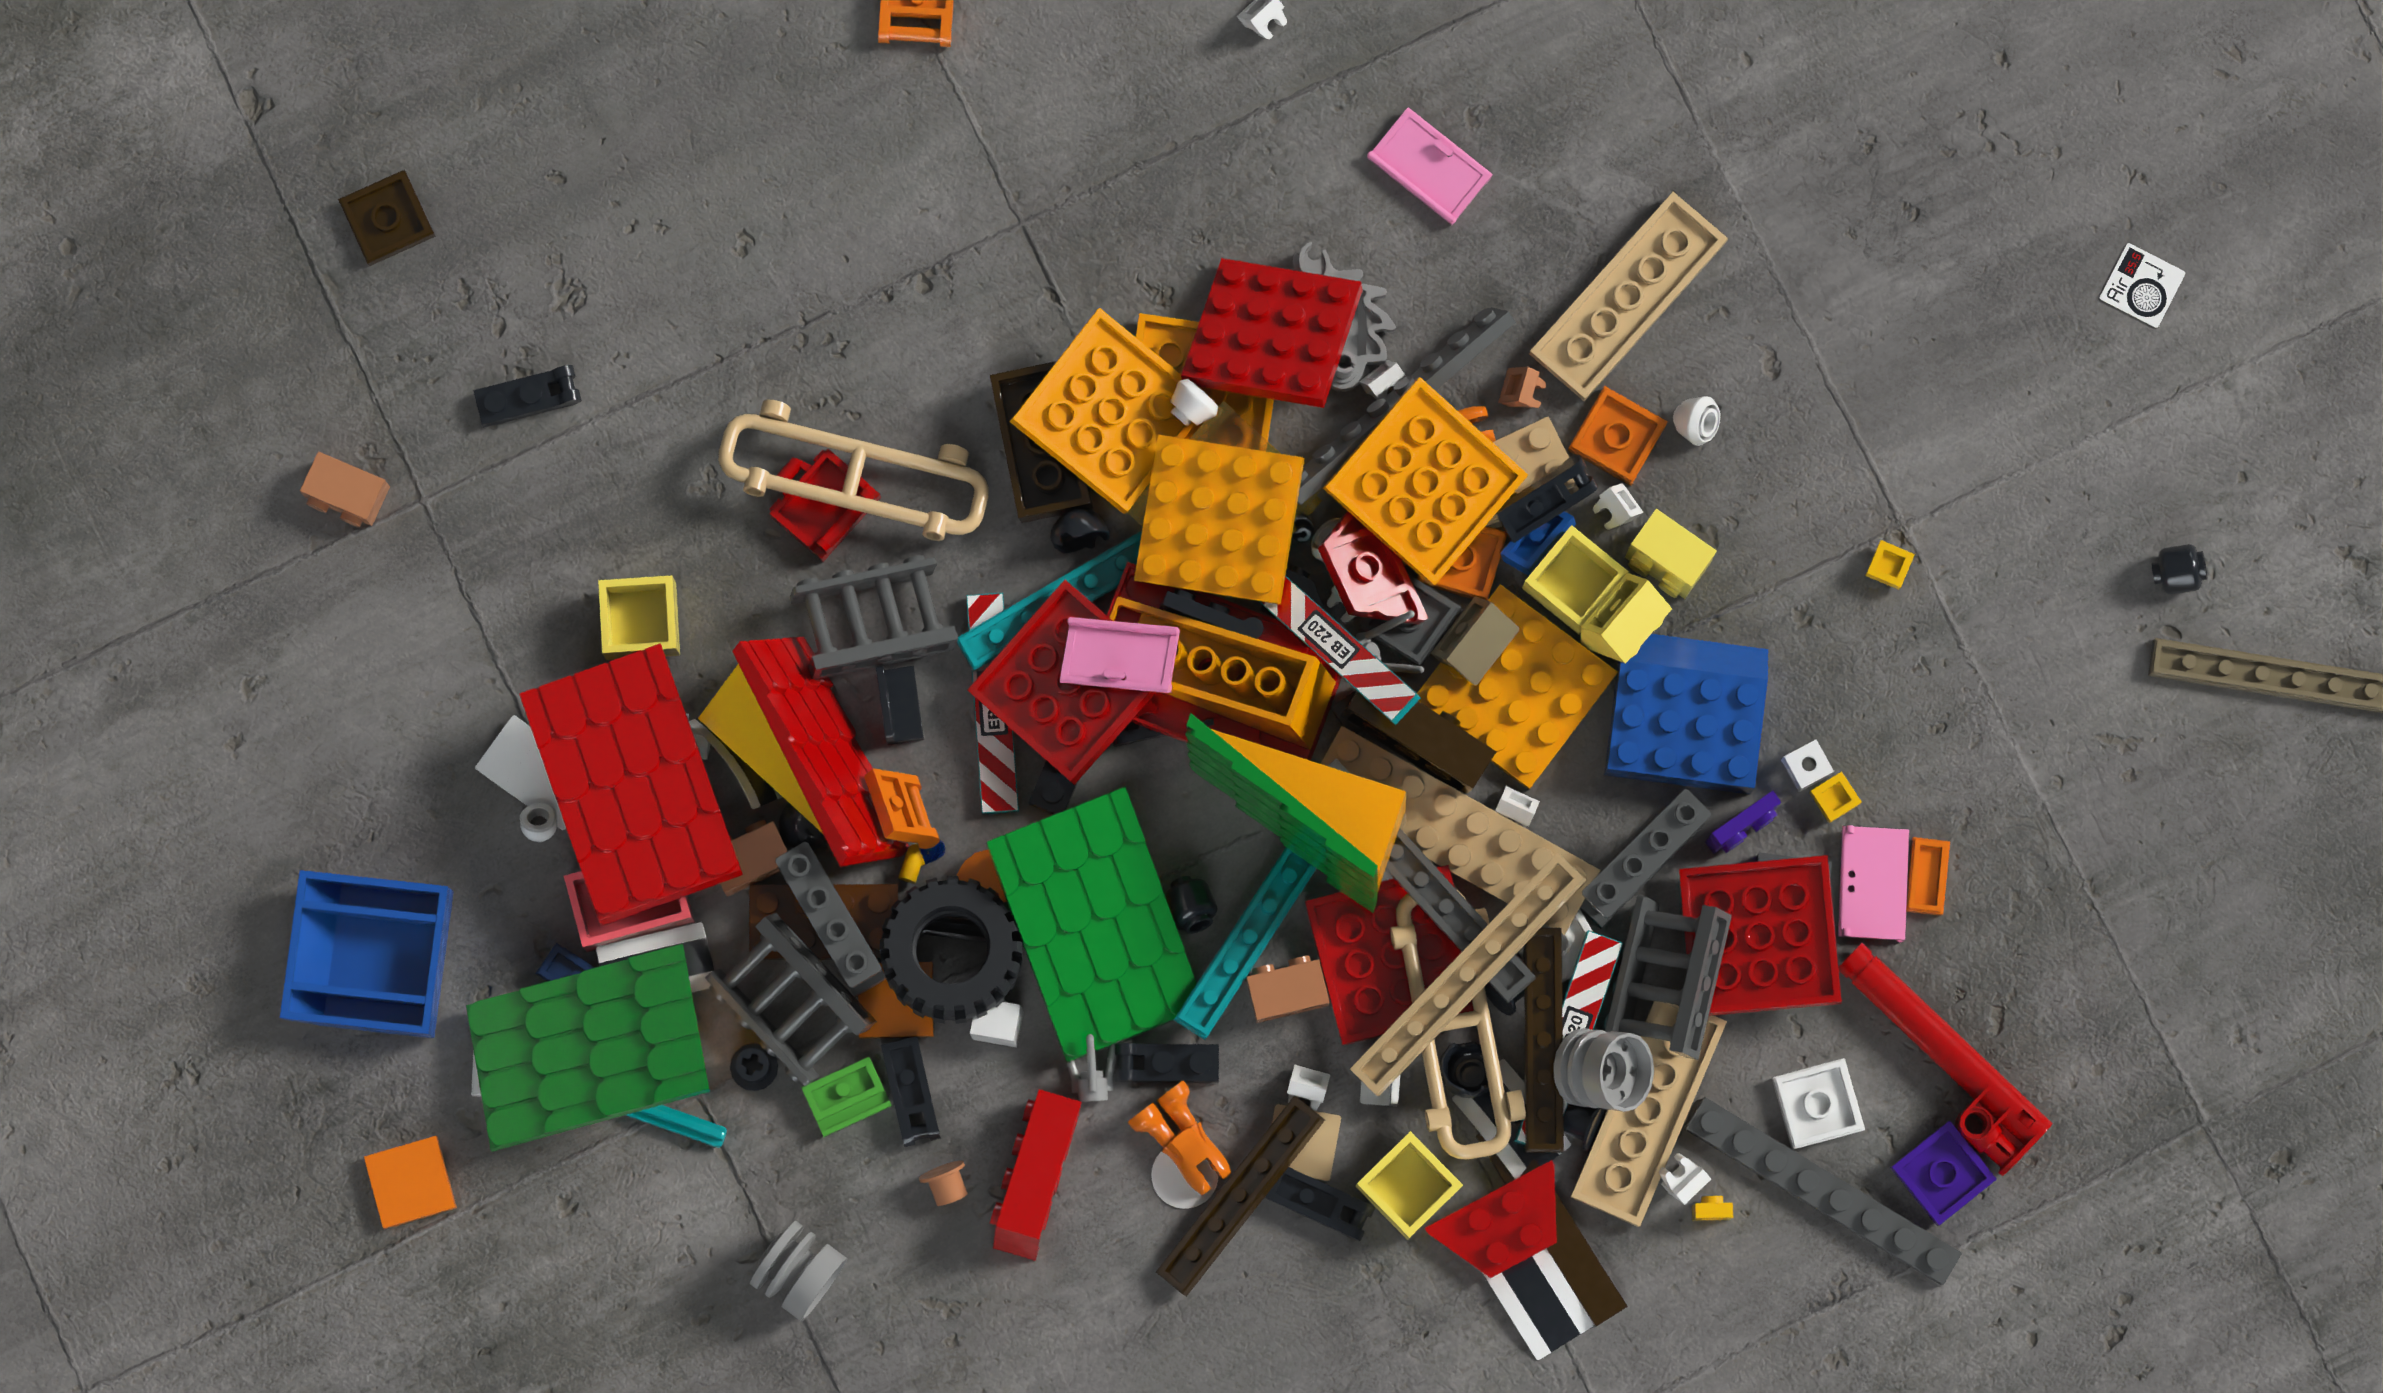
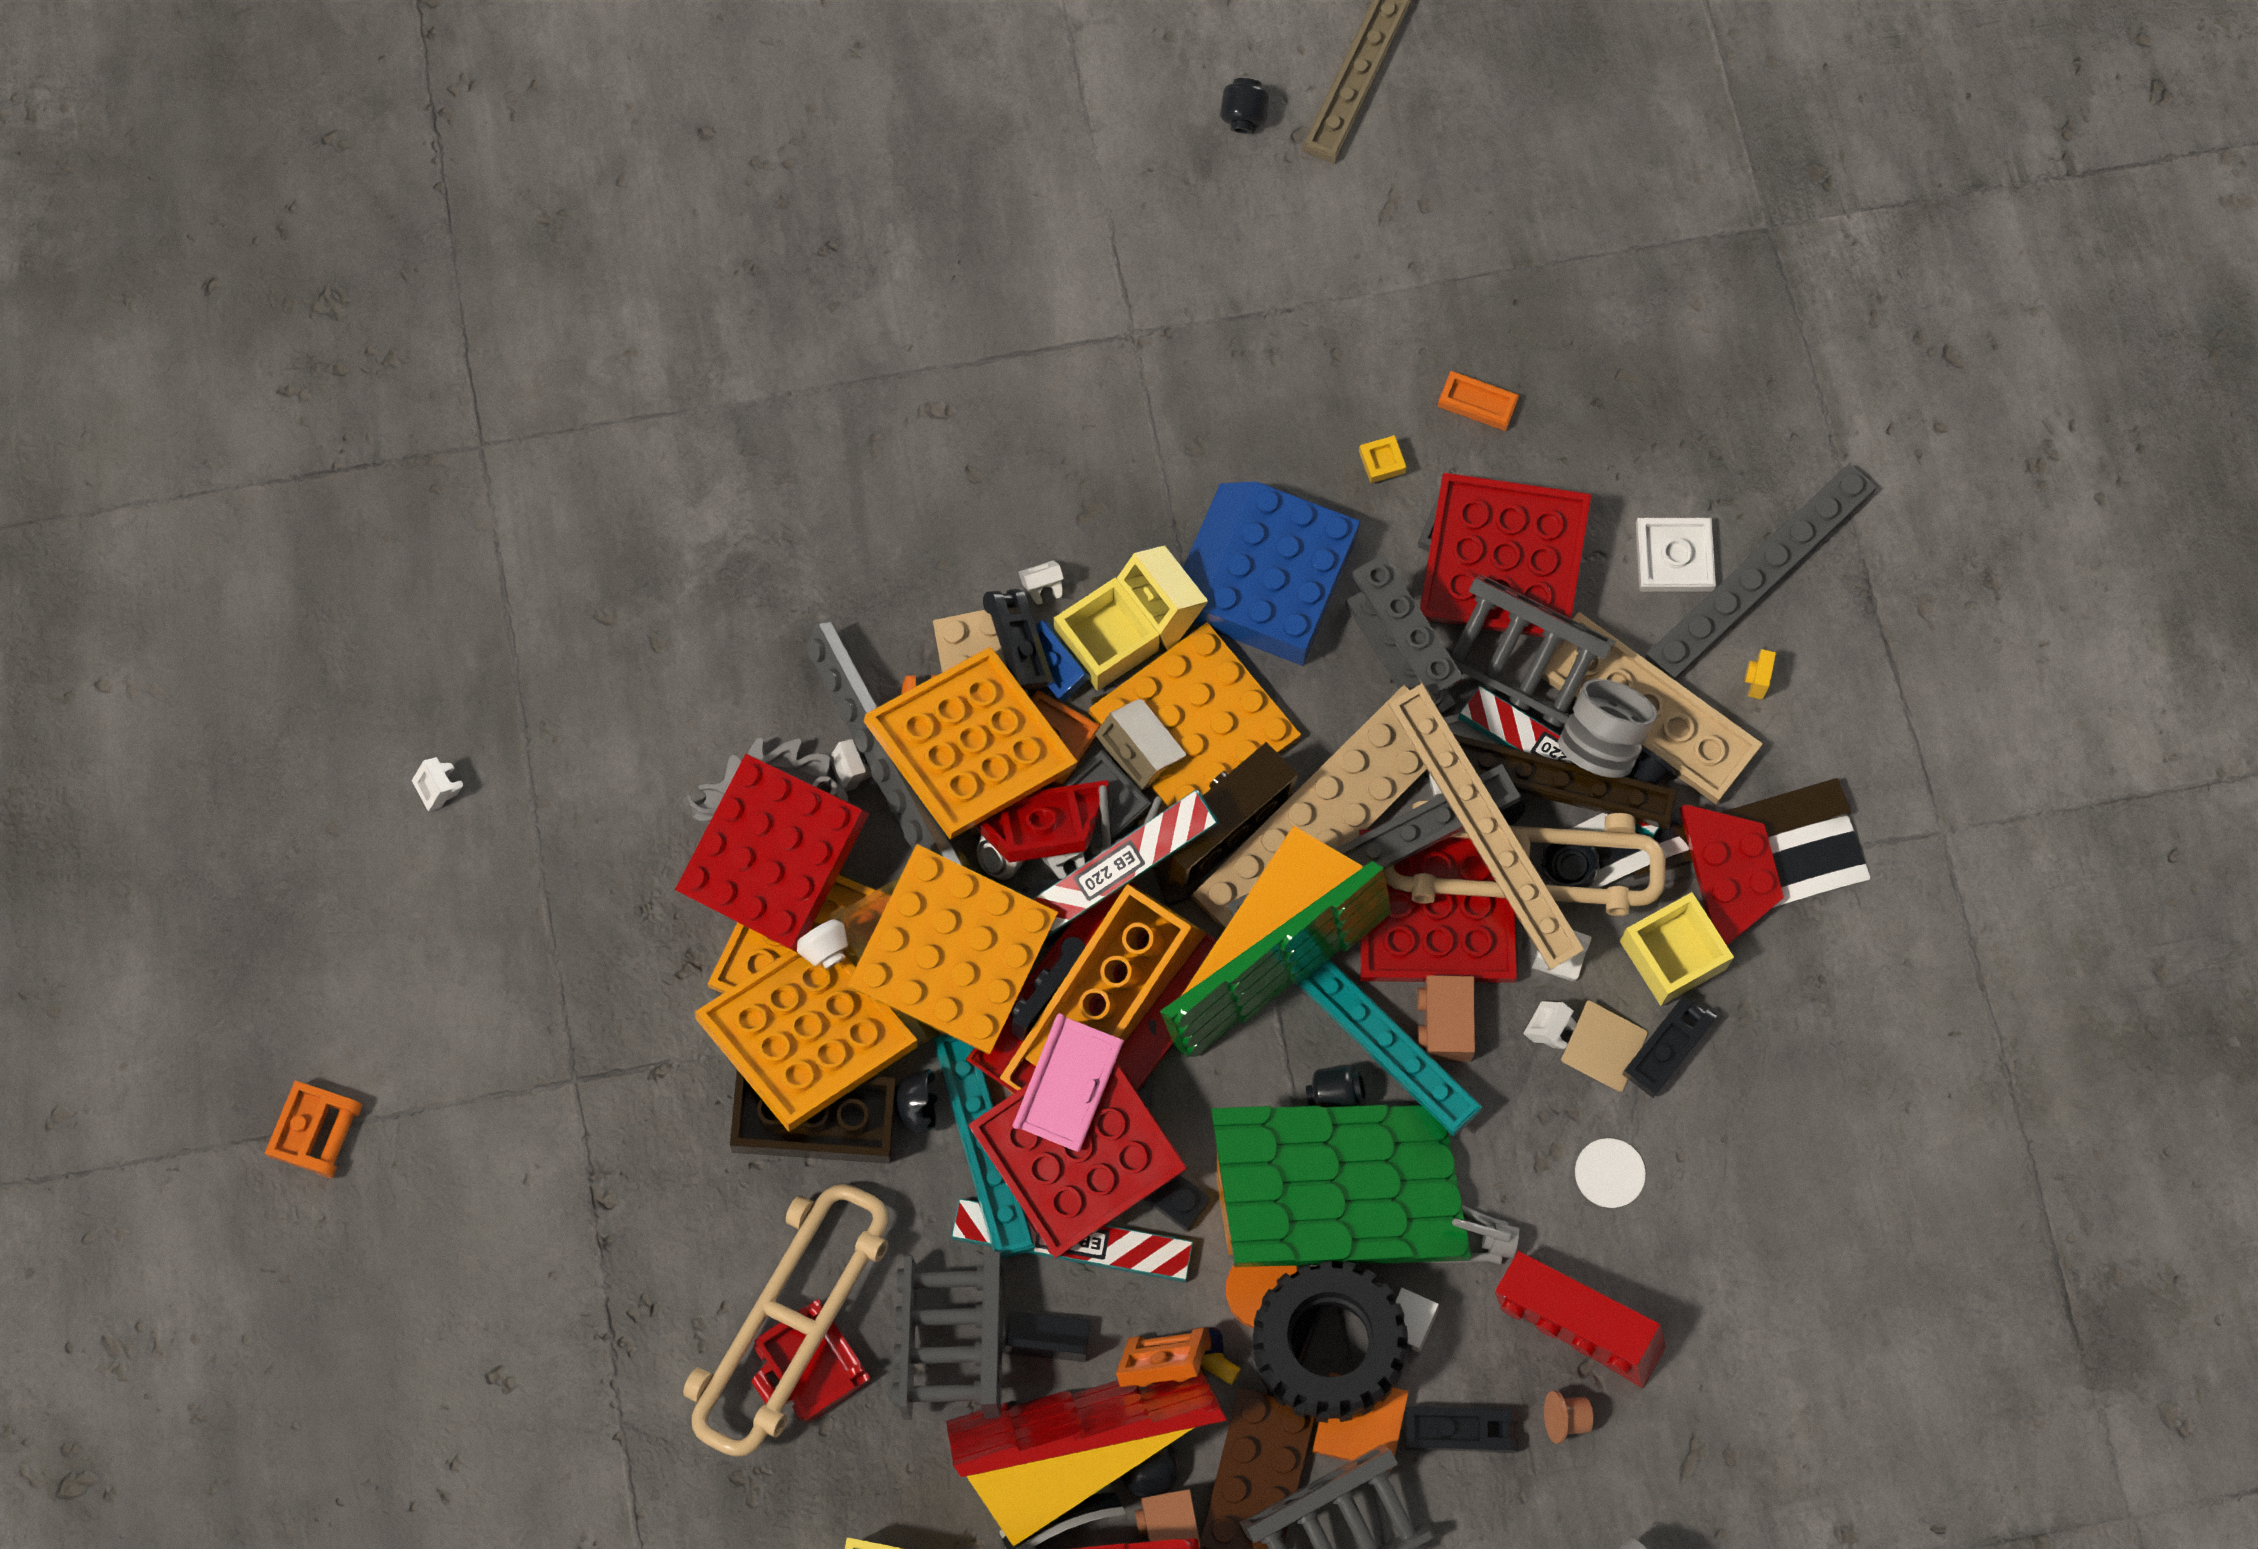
camera: 75 degrees left, 10 degrees down
dark grey fence [775,842,886,998] -> none
bright green plate [801,1057,892,1137] -> none
black plate [1115,1043,1219,1083] -> none
orange piece [1127,1080,1232,1195] -> none
dark brown tile [1156,1095,1325,1297] -> none
bright pink door [1367,107,1493,225] -> none
white tile [1495,786,1540,828] -> none
nougat tile [1498,367,1546,408] -> none
tan plate [1529,192,1728,401] -> none
orange tile [1568,386,1668,486] -> none
light yellow piece [1625,509,1717,599] -> none
white tile [1659,1153,1711,1205] -> none
white cone [1673,396,1720,446] -> none
dark purple plate [1705,790,1782,854] -> none
white piece [1781,740,1834,792] -> none
bright pink door [1838,825,1909,943] -> none
red piece [1839,943,2053,1177] -> none
yellow plate [1865,540,1915,590] -> none
dark purple plate [1890,1121,1997,1226] -> none
white sticker [2100,243,2185,328] -> none

